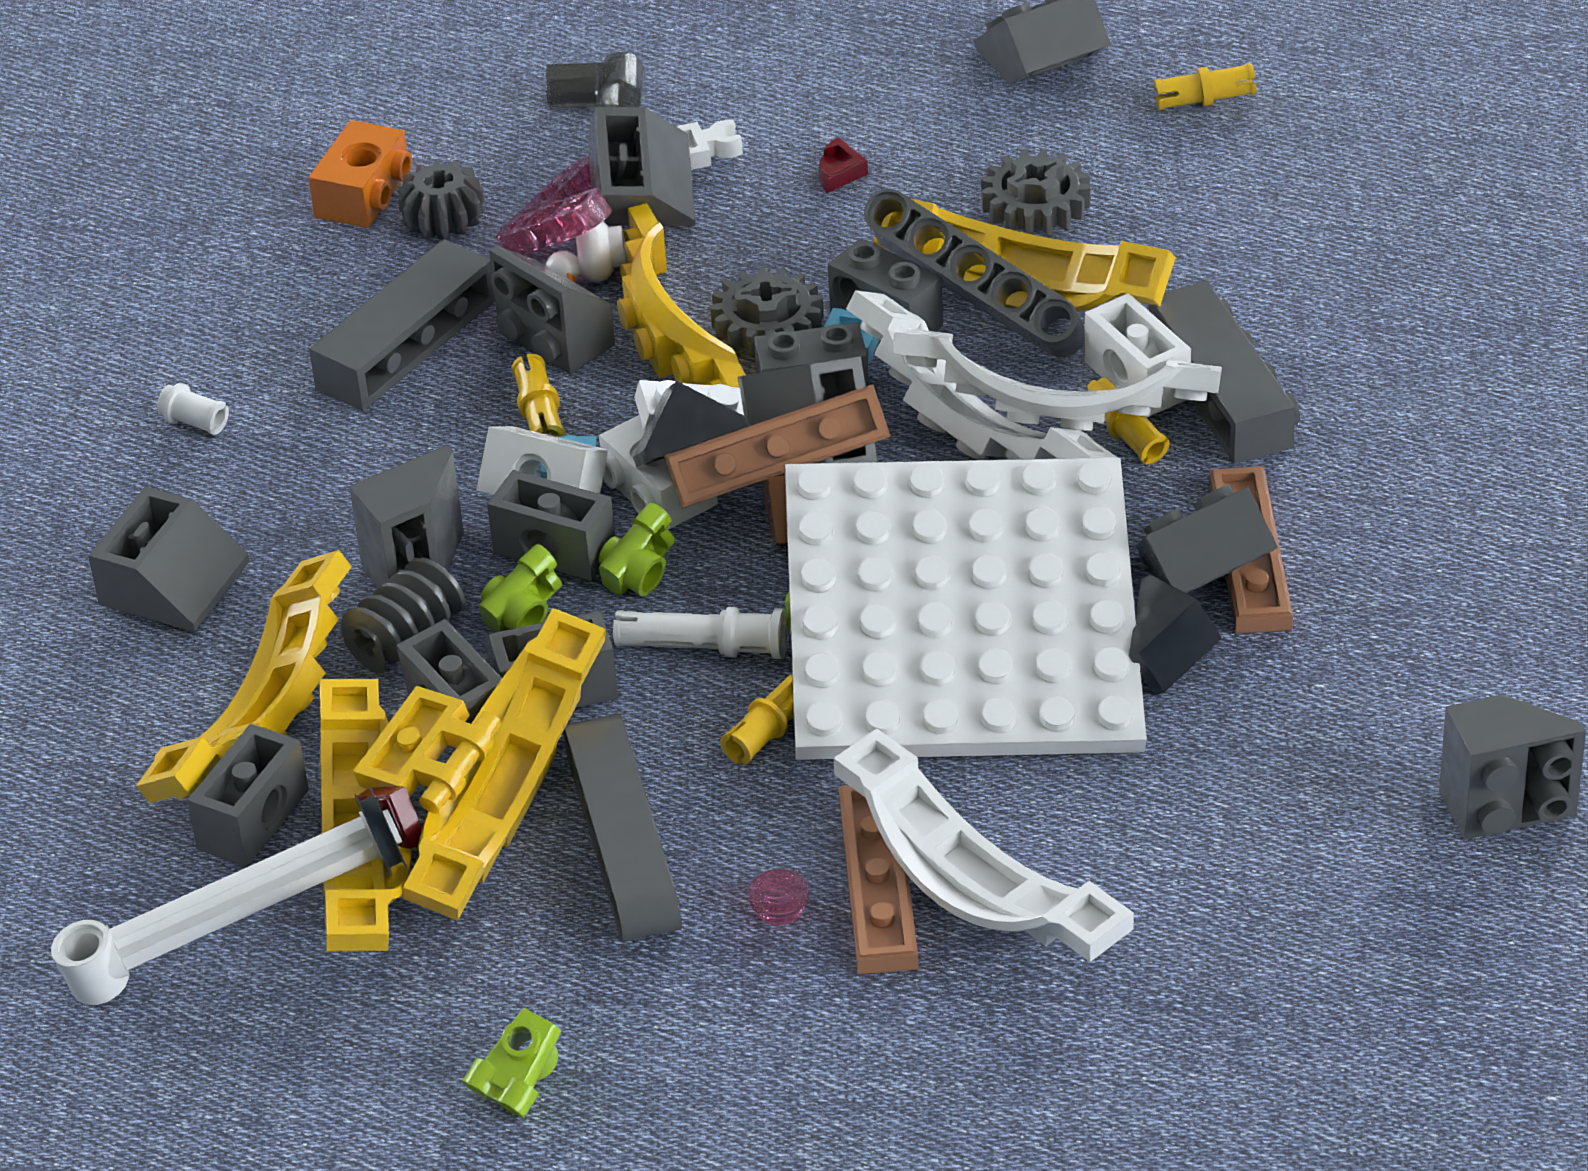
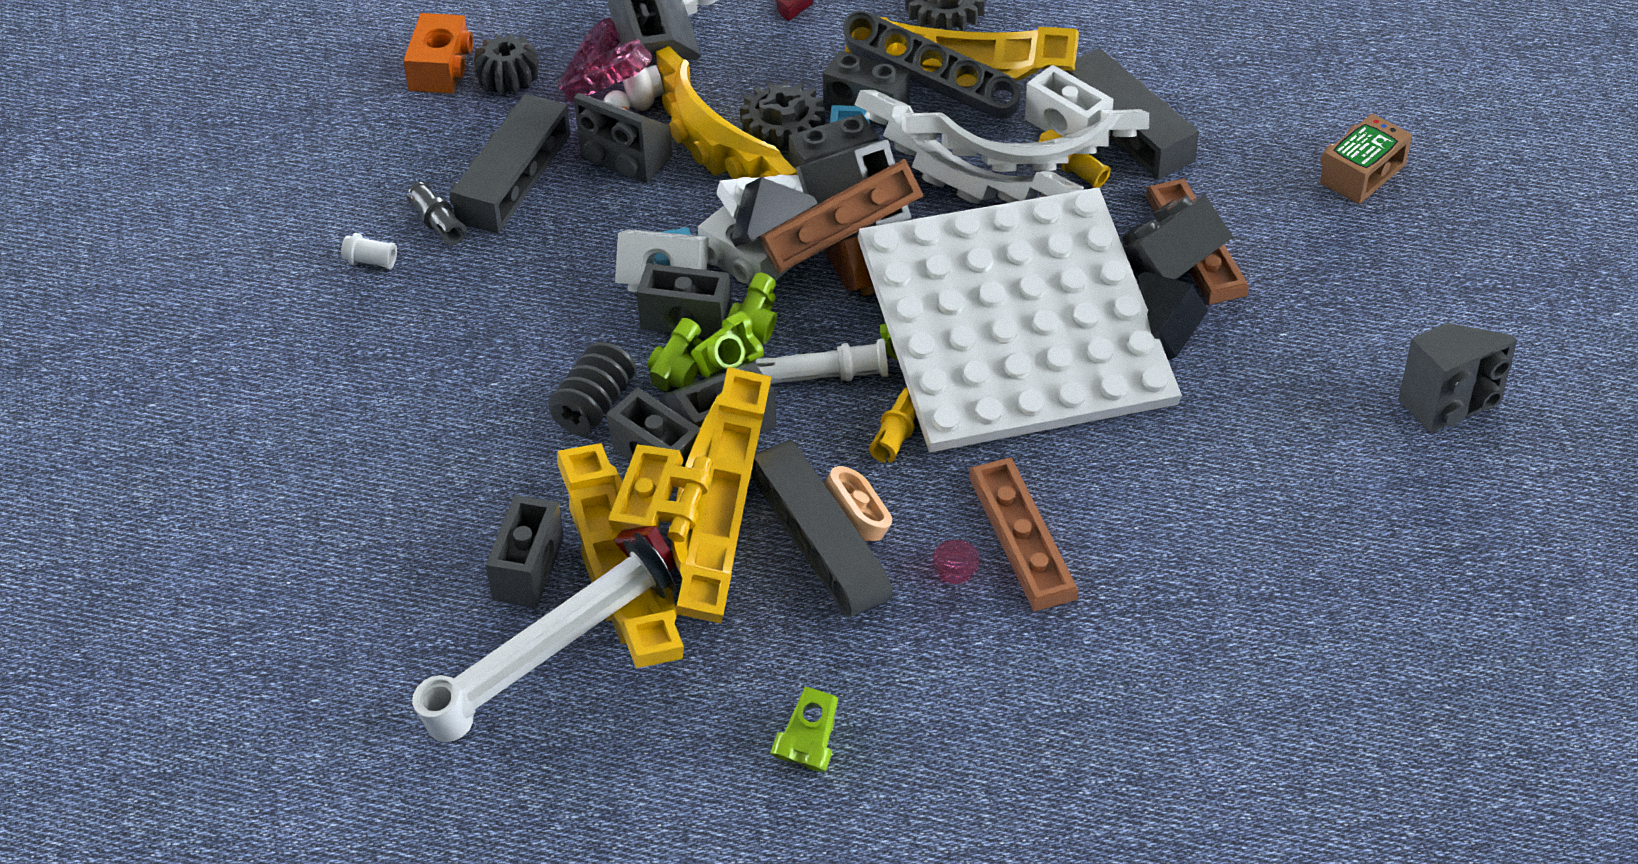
camera: 15 degrees left, 5 degrees up
dark grey slope [88,486,250,632] -> none
yellow piece [136,550,352,803] -> none
dark grey slope [349,445,464,587] -> none
yellow pin [511,354,566,437] -> none
white piece [834,728,1134,962] -> none
none -> dark grey pin [406,182,467,245]
none -> lime plate [691,311,764,377]
none -> light nougat plate [824,466,892,541]
none -> medium nougat brick [1320,113,1412,205]

